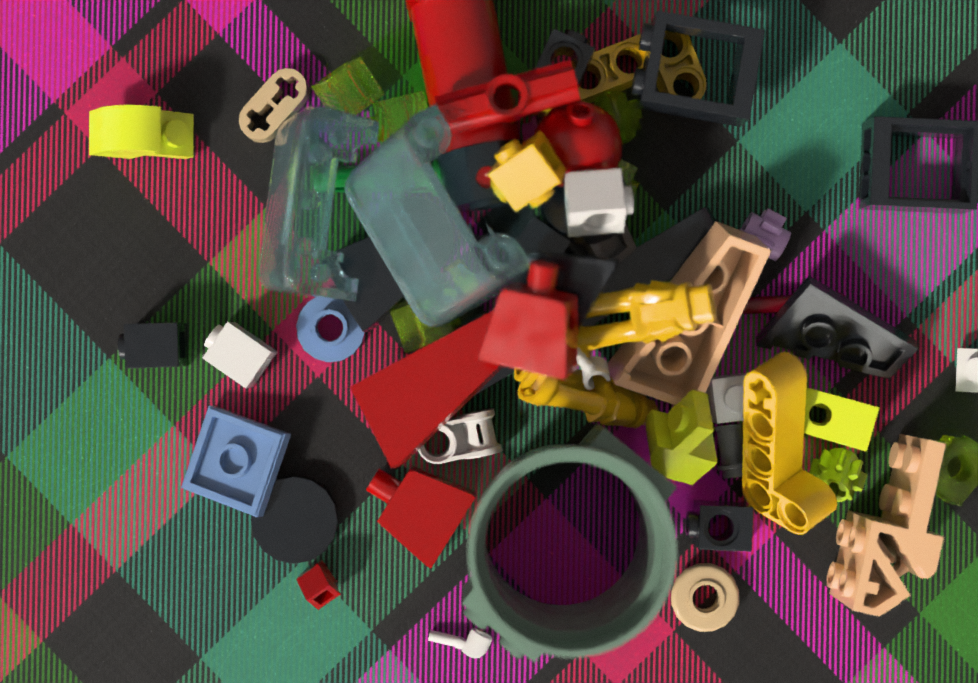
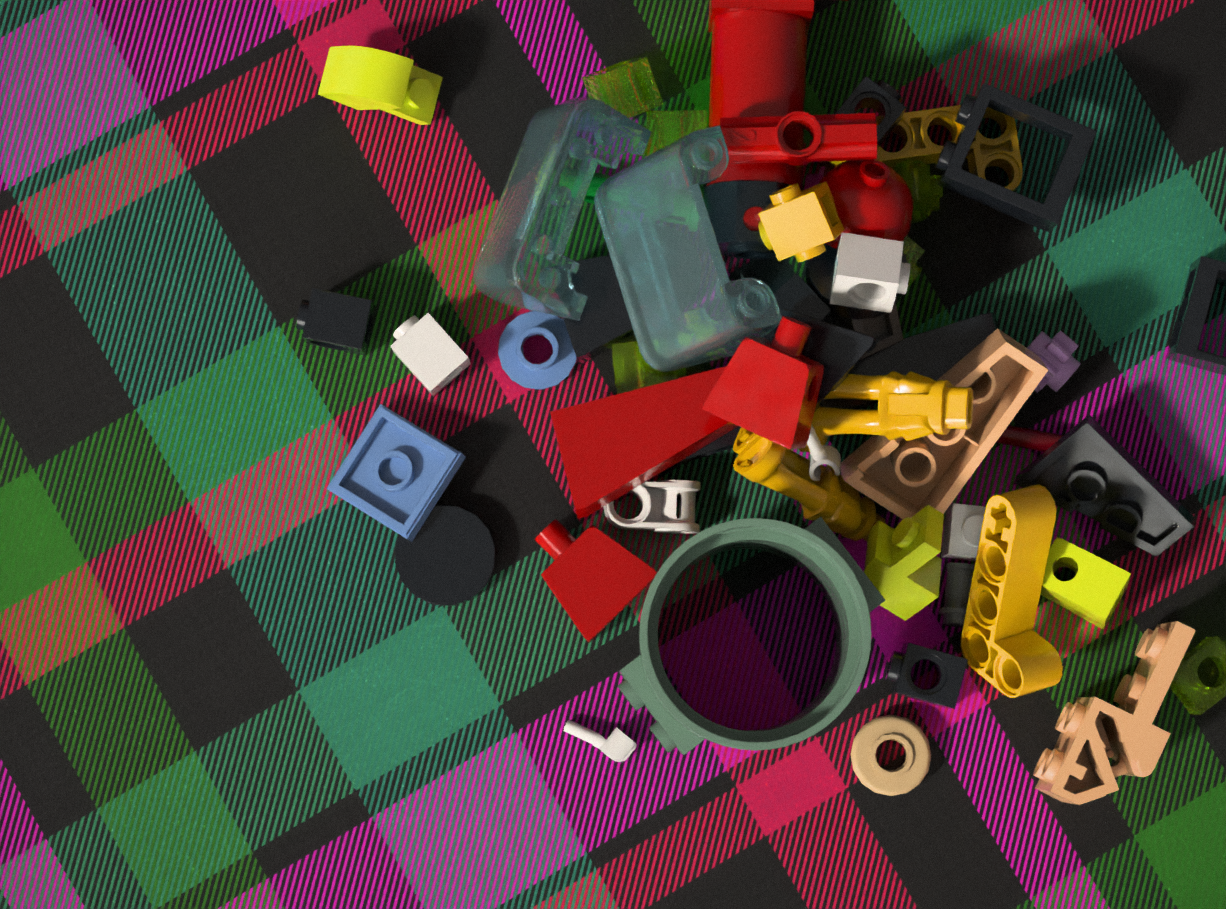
camera: 10 degrees right, 5 degrees down
tan beam [239,68,310,143] -> none
red piece [296,560,341,610] -> none
lime gear [809,448,867,502] -> none

